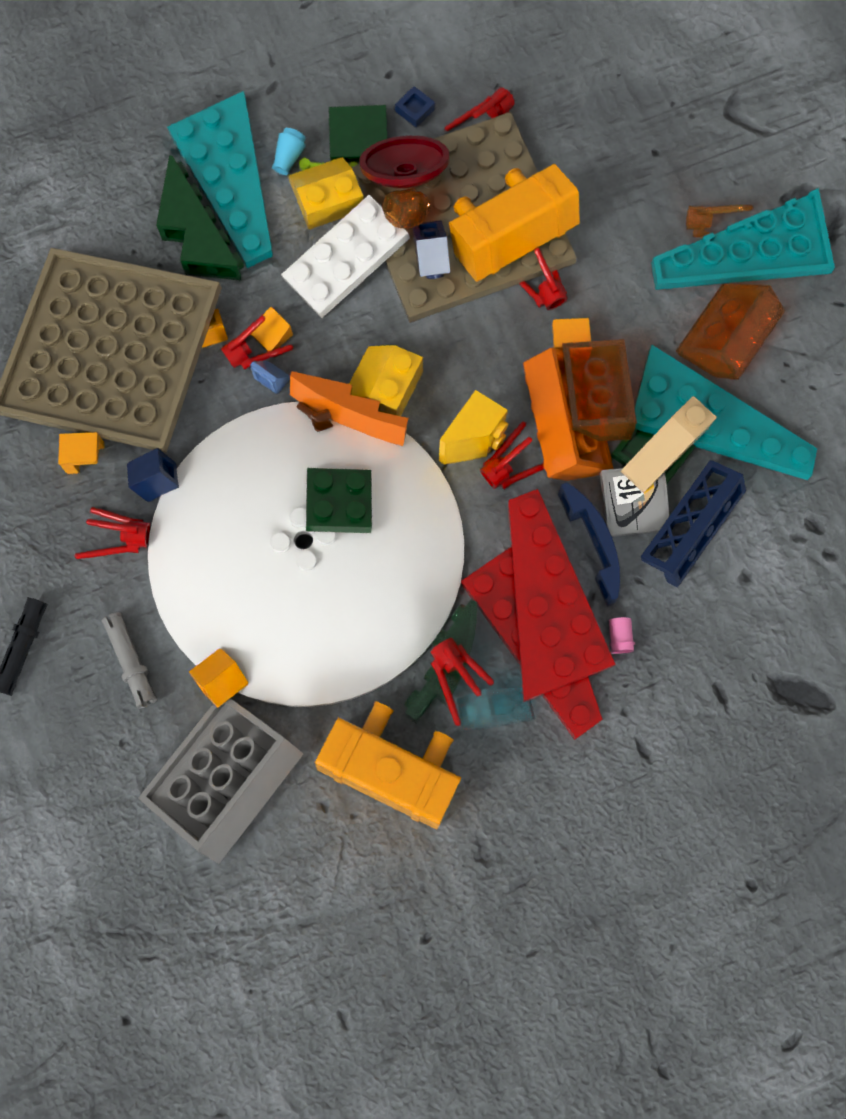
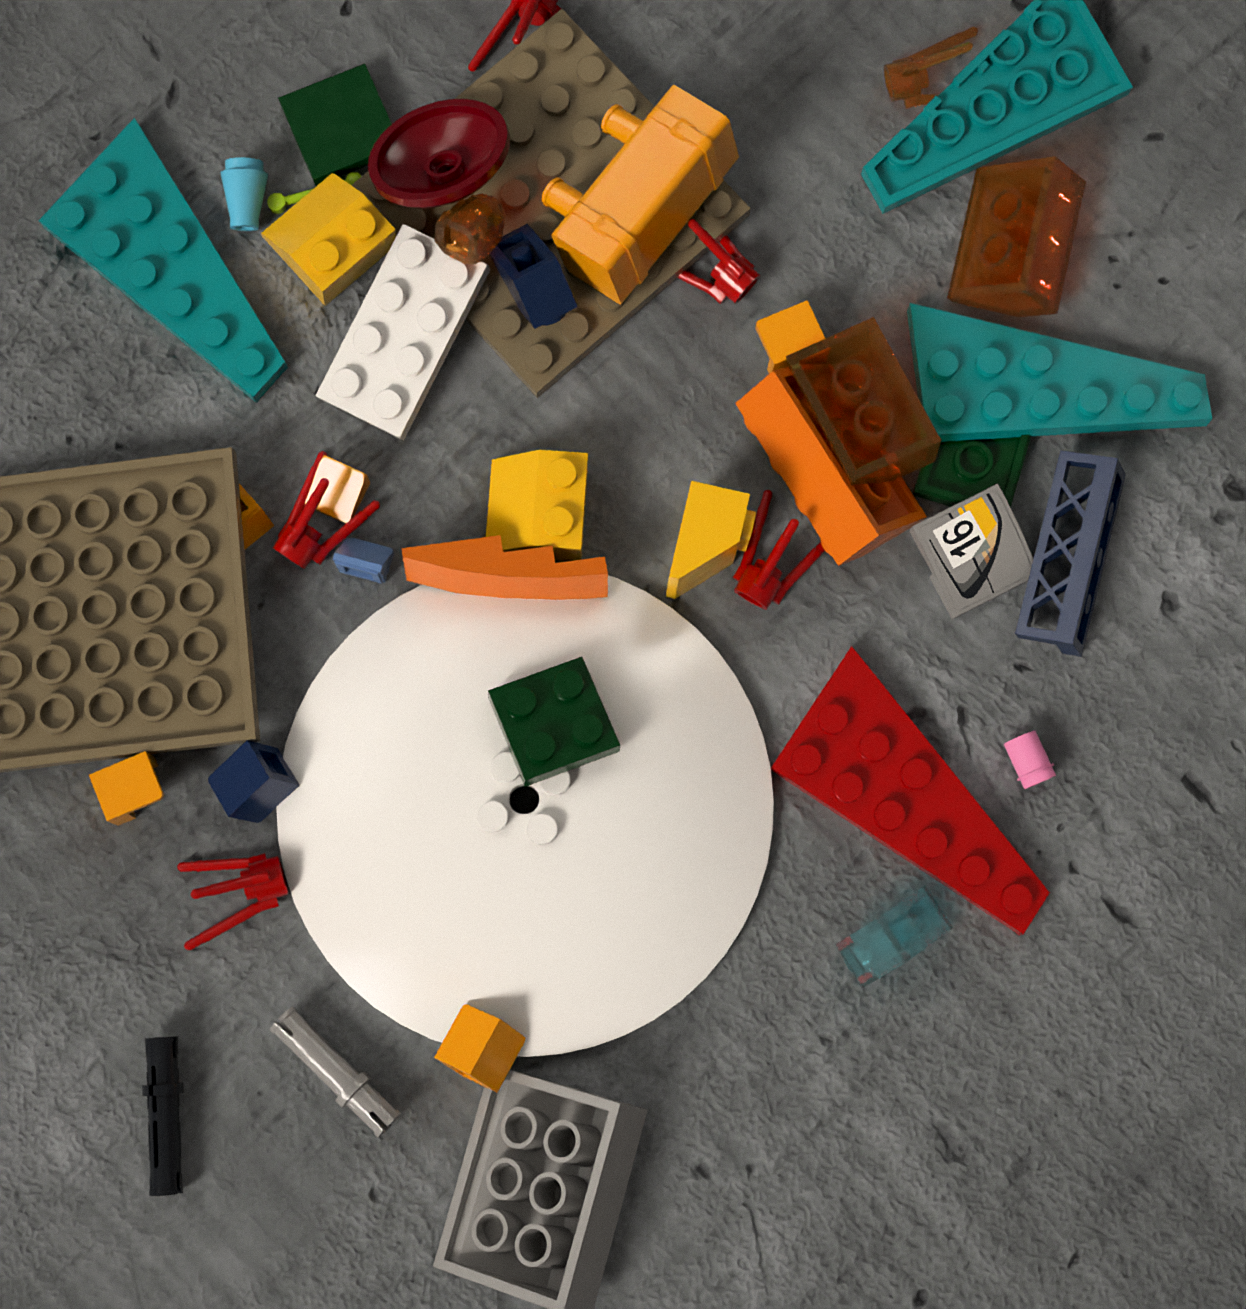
camera: 25 degrees left, 5 degrees up
dark green slope [156,155,245,281] -> none
reddish brown hand [297,402,333,432] -> none
light orange piece [315,702,462,830] -> none
dark blue plate [395,86,435,128] -> none
clear green slope [404,599,477,724] -> none
red plant [430,638,494,726] -> none
red wing [508,489,616,703] -> none
dark blue slope [558,482,620,607] -> none
tan slope [621,396,717,493] -> none

